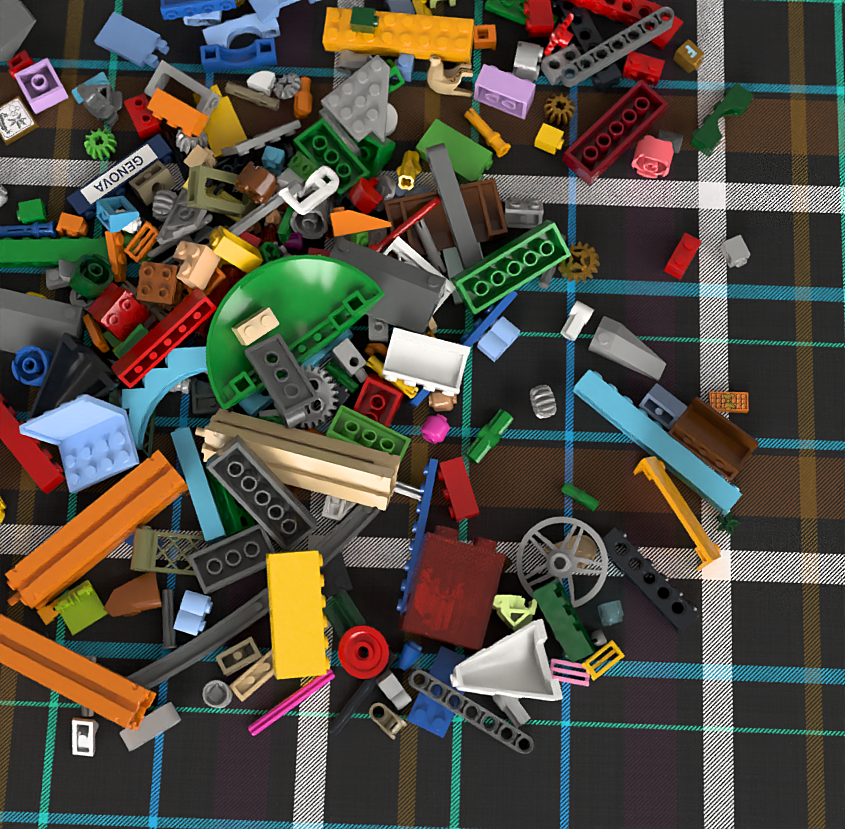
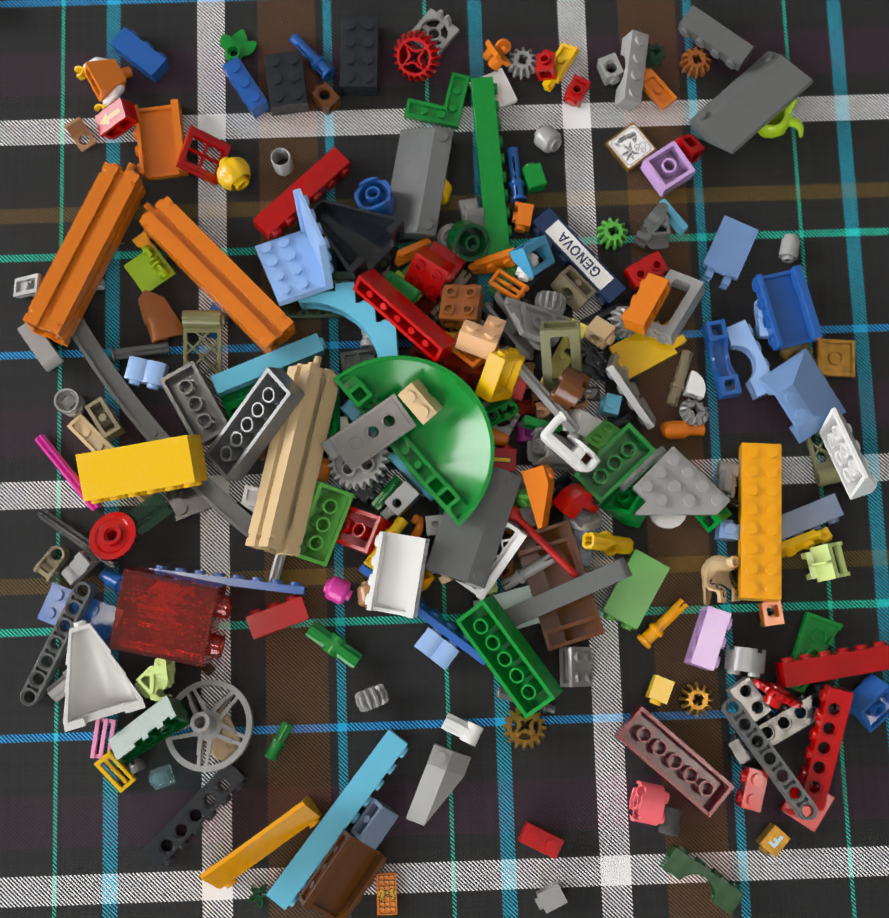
camera: 85 degrees right, 5 degrees up
dark green brick [350,6,379,34] -> none

